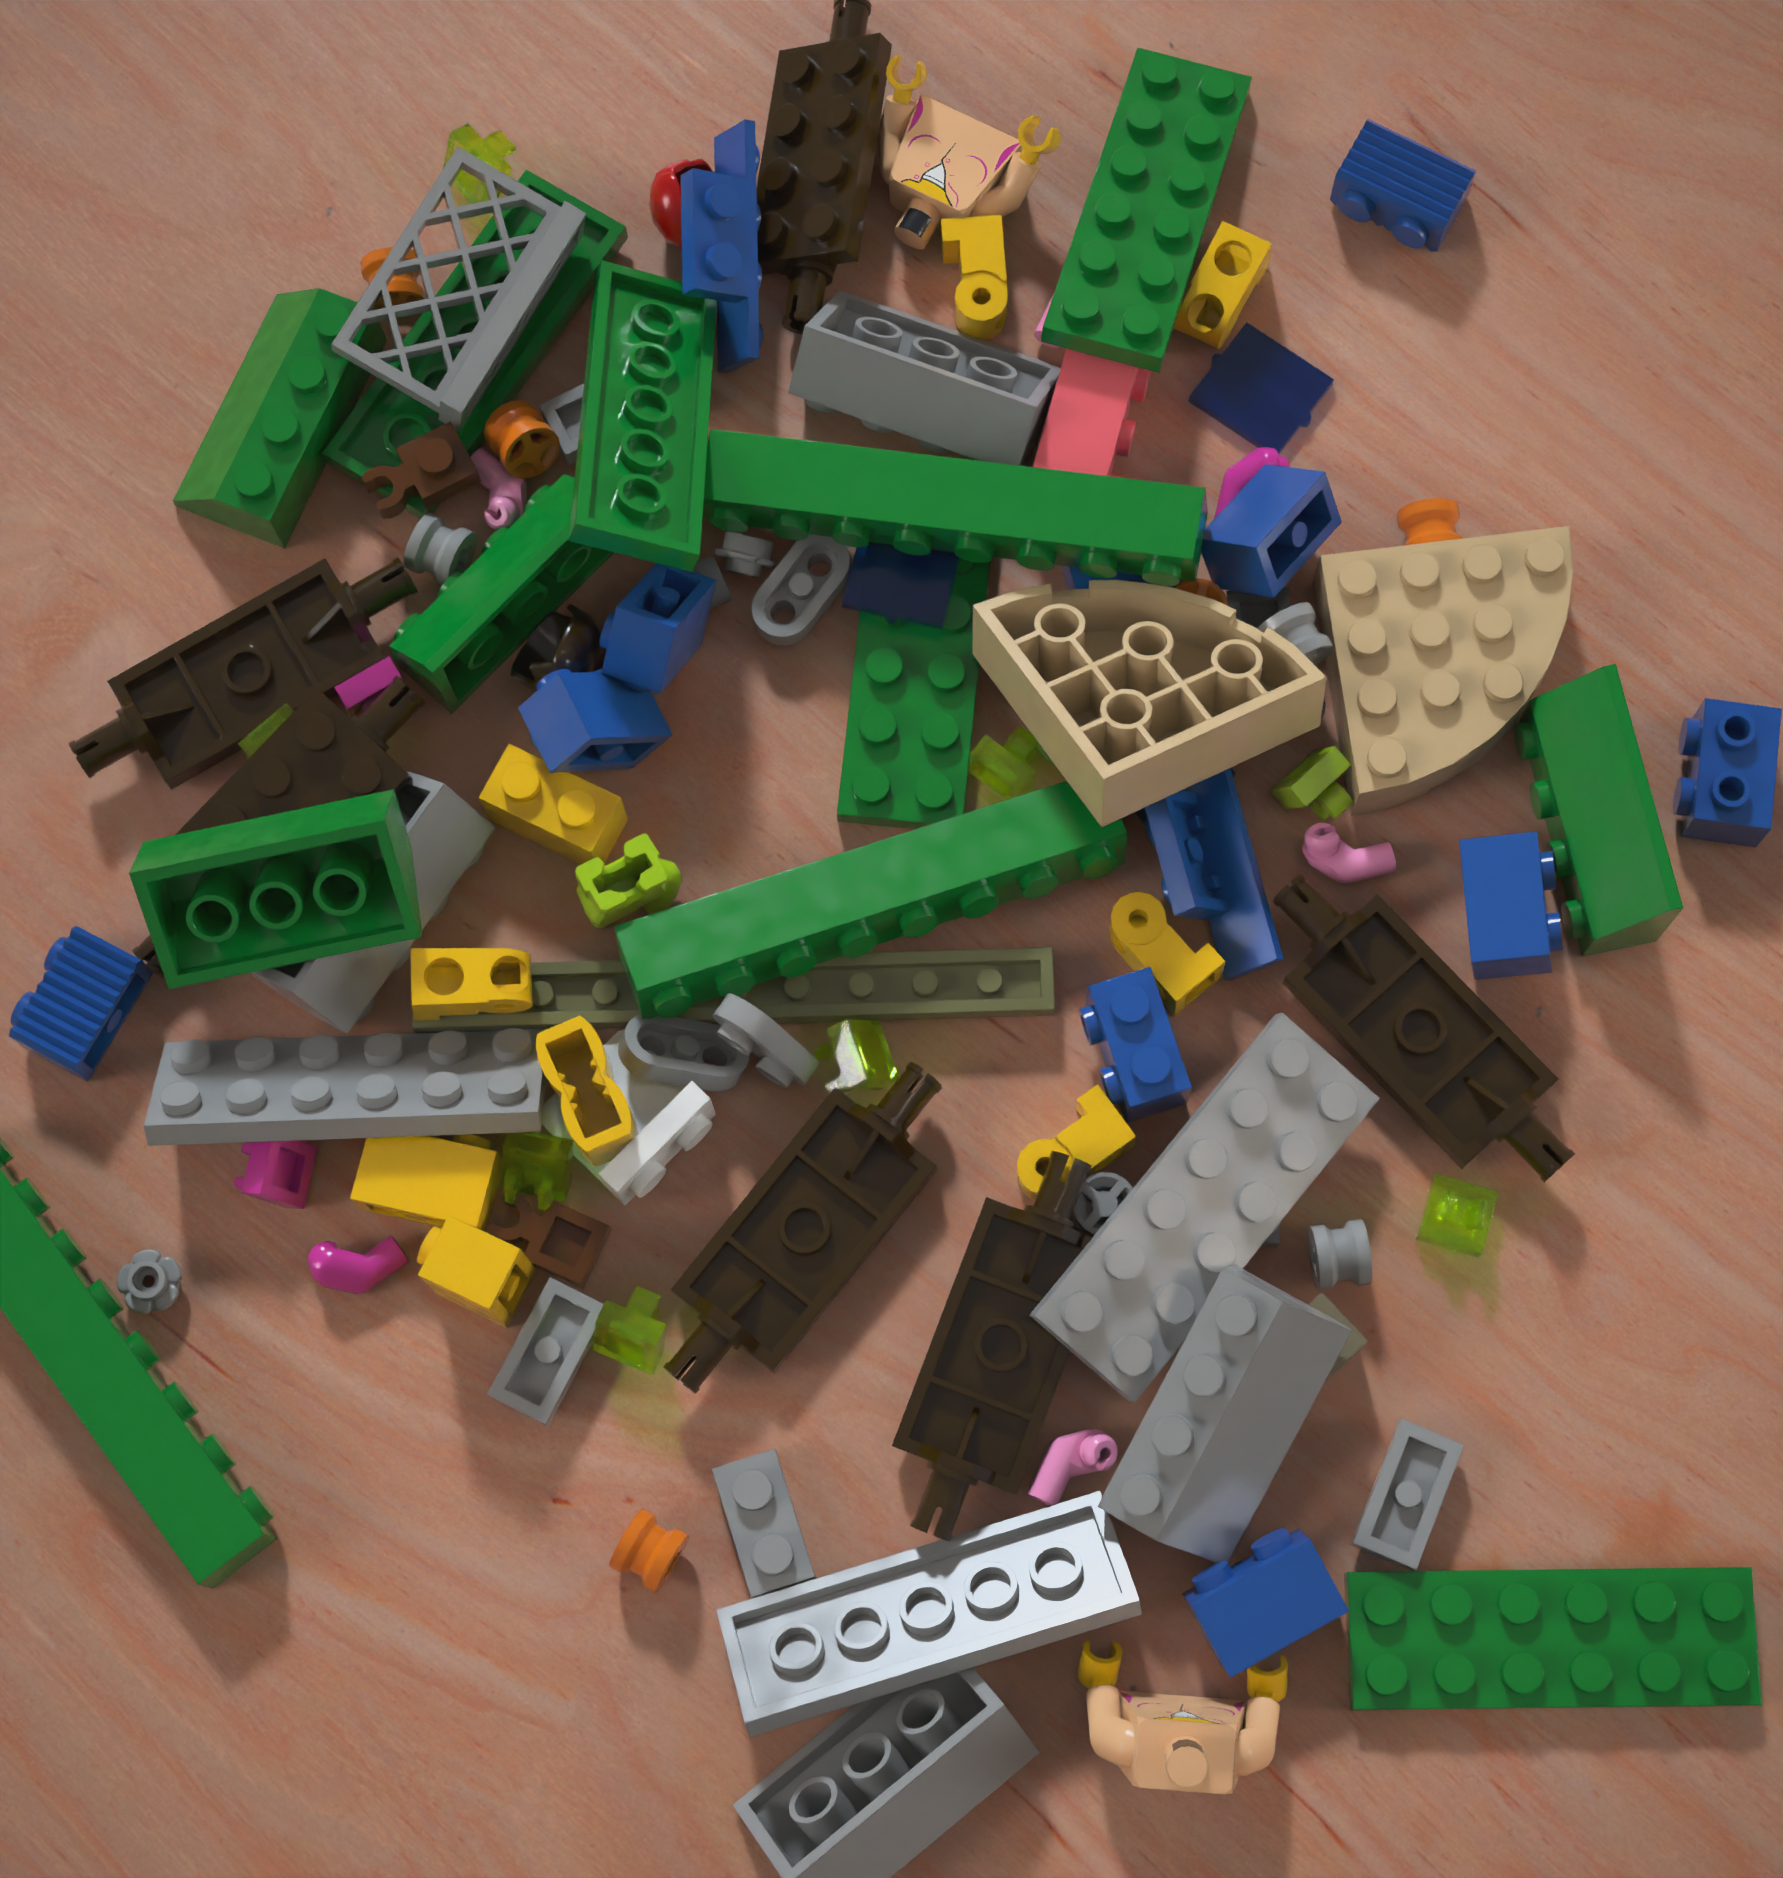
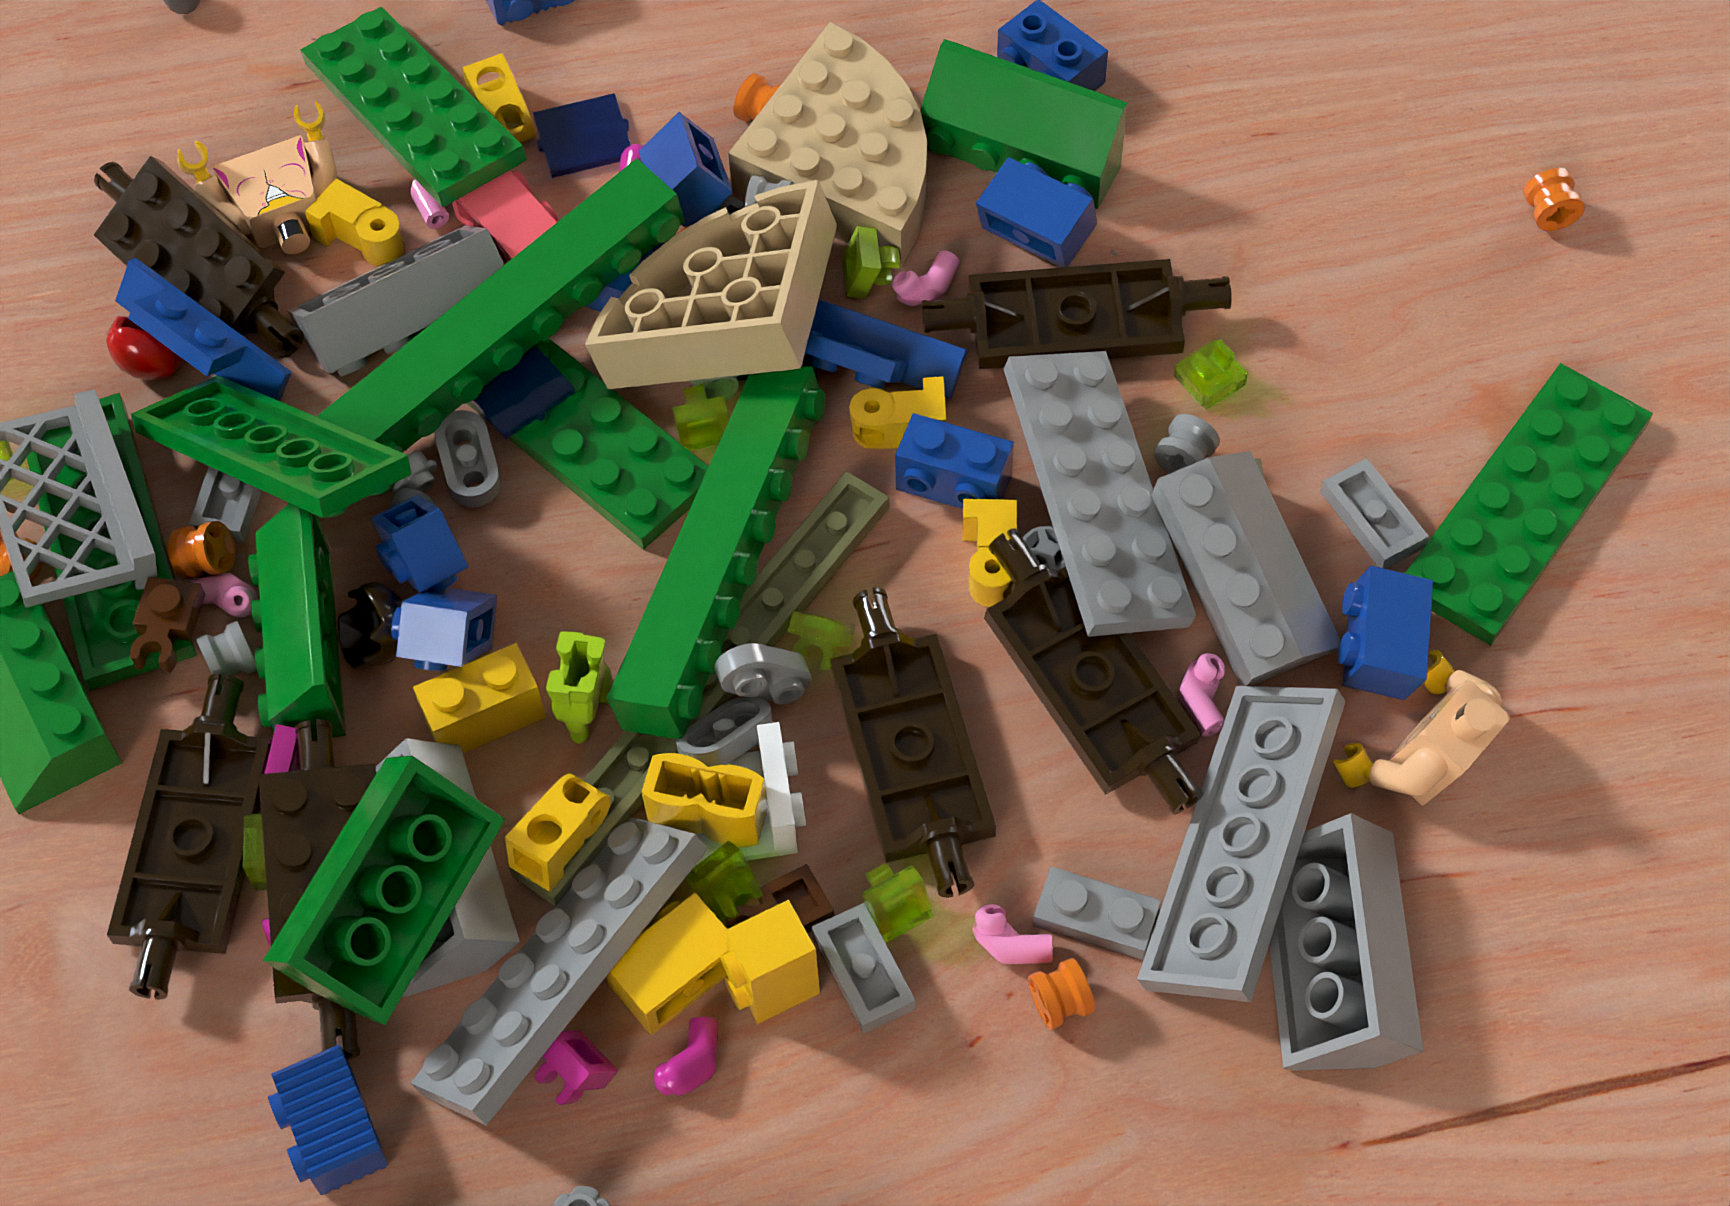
camera: 55 degrees left, 15 degrees down
none -> bright pink arm [972,904,1053,964]

